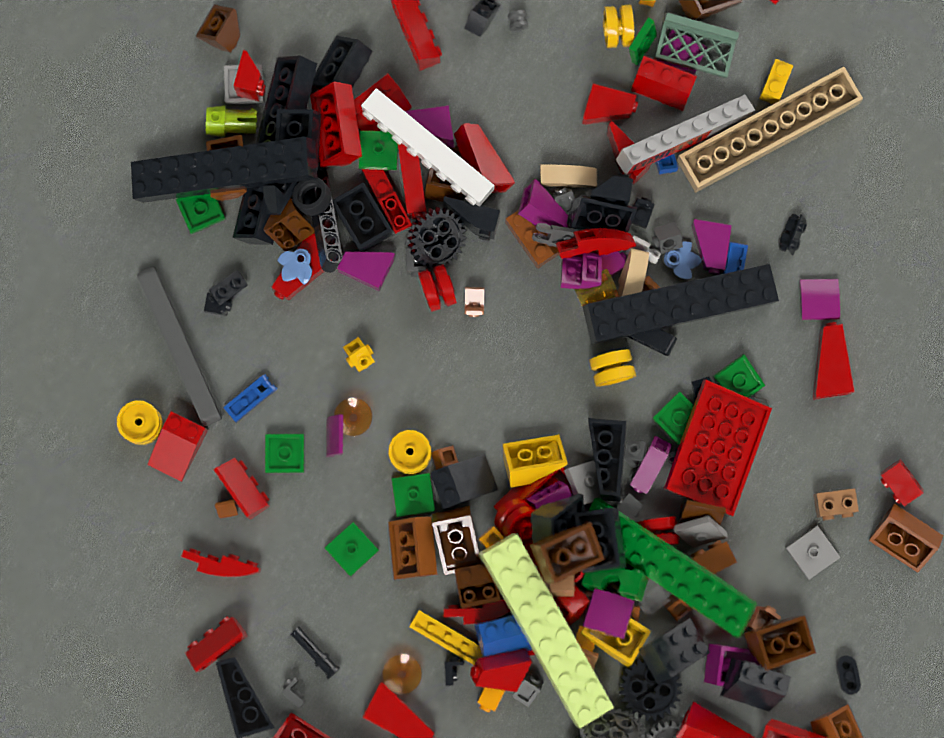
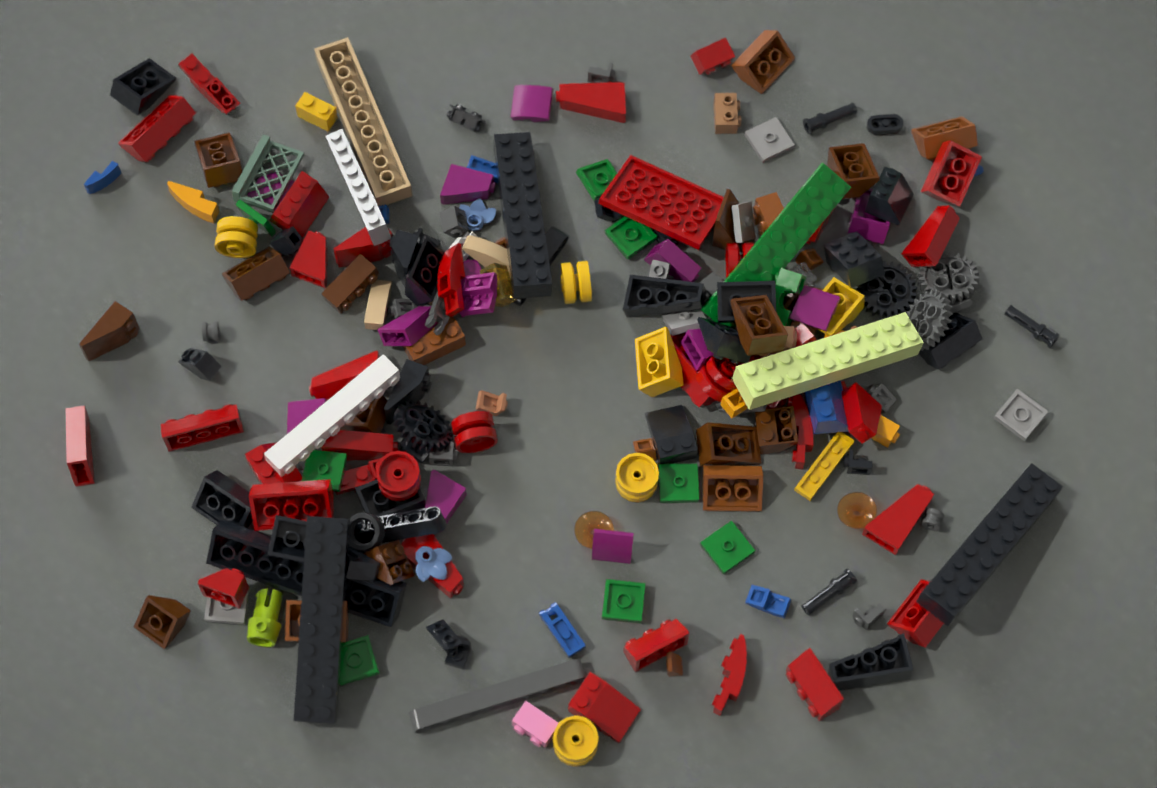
camera: 85 degrees left, 15 degrees down
yellow brick [342,337,375,372] -> none
none -> reddish brown slope [222,246,290,301]
none -> black brick [270,226,303,257]
none -> reddish brown brick [321,254,379,314]
none -> red wheel [376,451,421,501]
none -> bright pink brick [512,701,558,748]
none -> dark grey bracket [588,62,616,83]
none -> blue slope [745,585,791,619]
none -> black pin [803,102,857,134]

